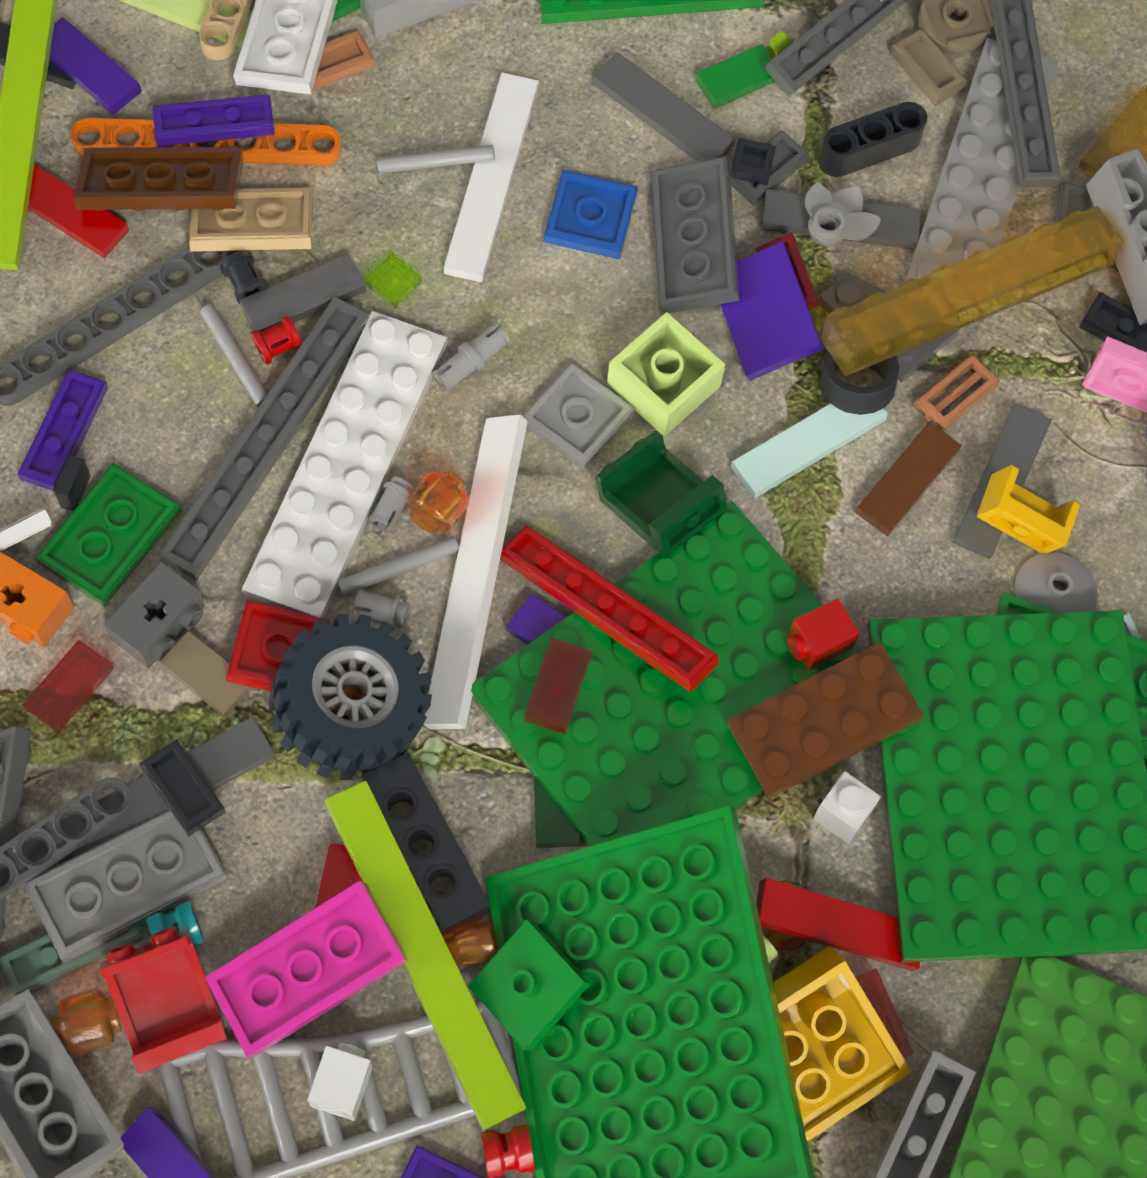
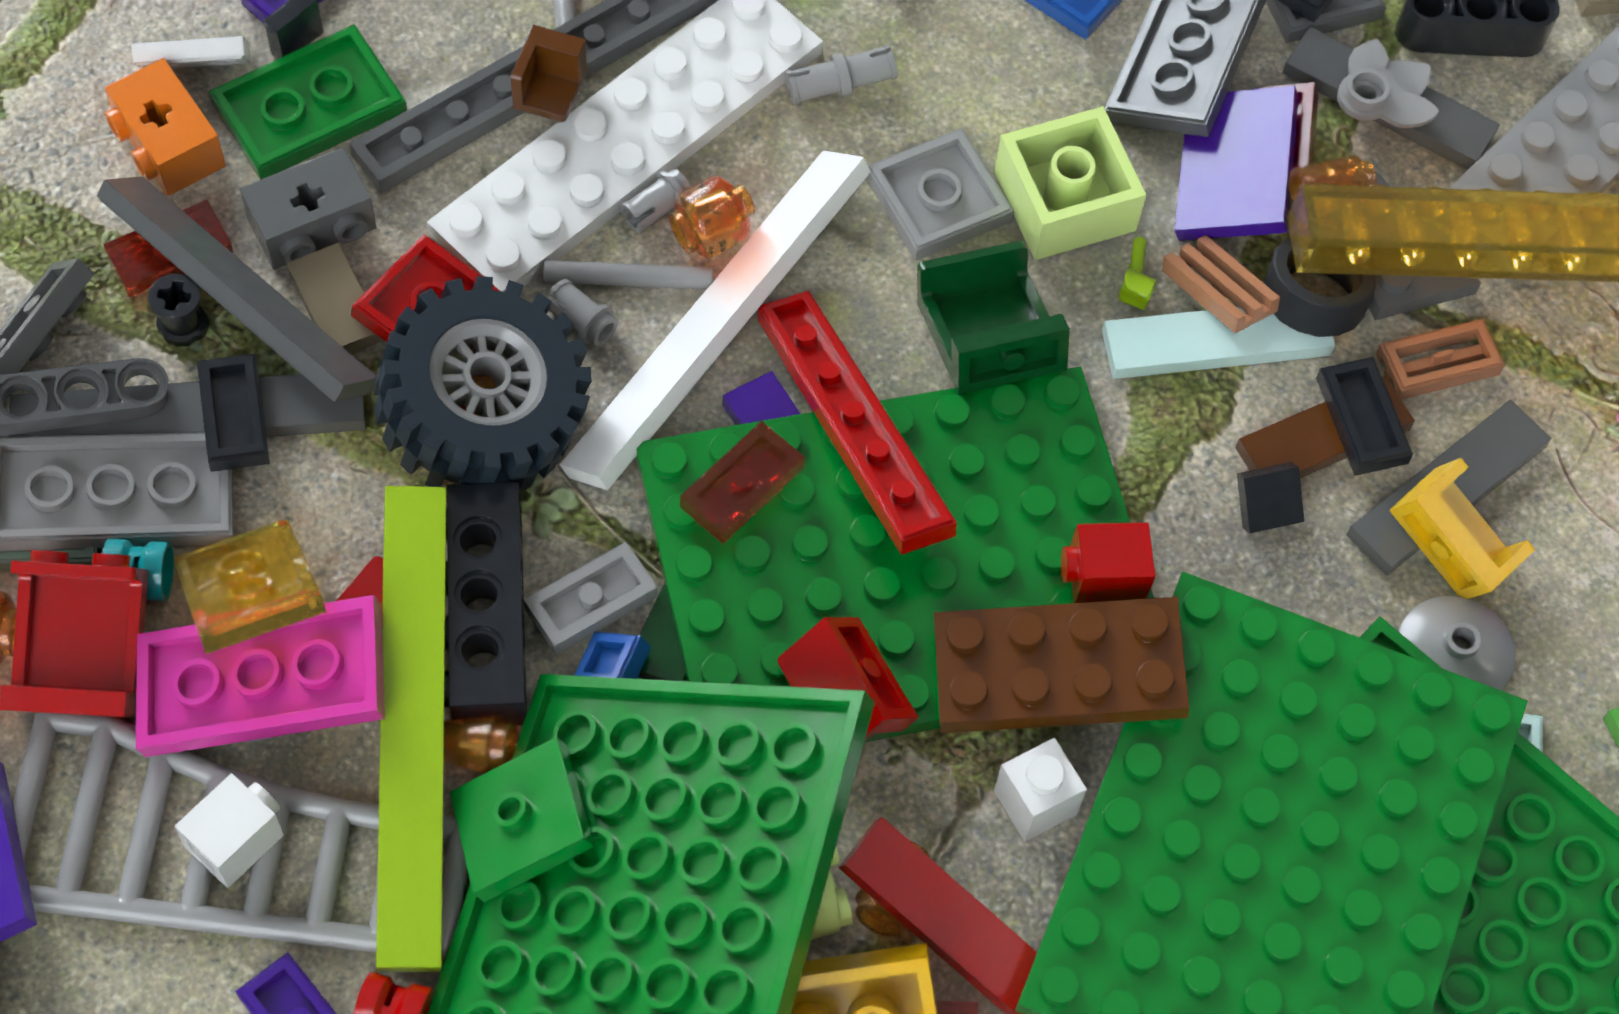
camera: 25 degrees right, 5 degrees down
none -> dark grey tile [97,176,377,402]
none -> black bush [148,274,209,347]
none -> clear yellow tile [173,519,327,654]
none -> reddish brown panel [511,25,587,122]
none -> light grey plate [523,542,658,655]
none -> blue tile [574,631,651,679]
none -> red panel [778,617,919,742]
none -> lime hand [1118,237,1157,310]
none -> nougat tile [1162,235,1280,334]
none -> black tile [1237,462,1305,533]
none -> clear orange cone [1288,155,1377,210]
none -> black tile [1316,357,1413,476]

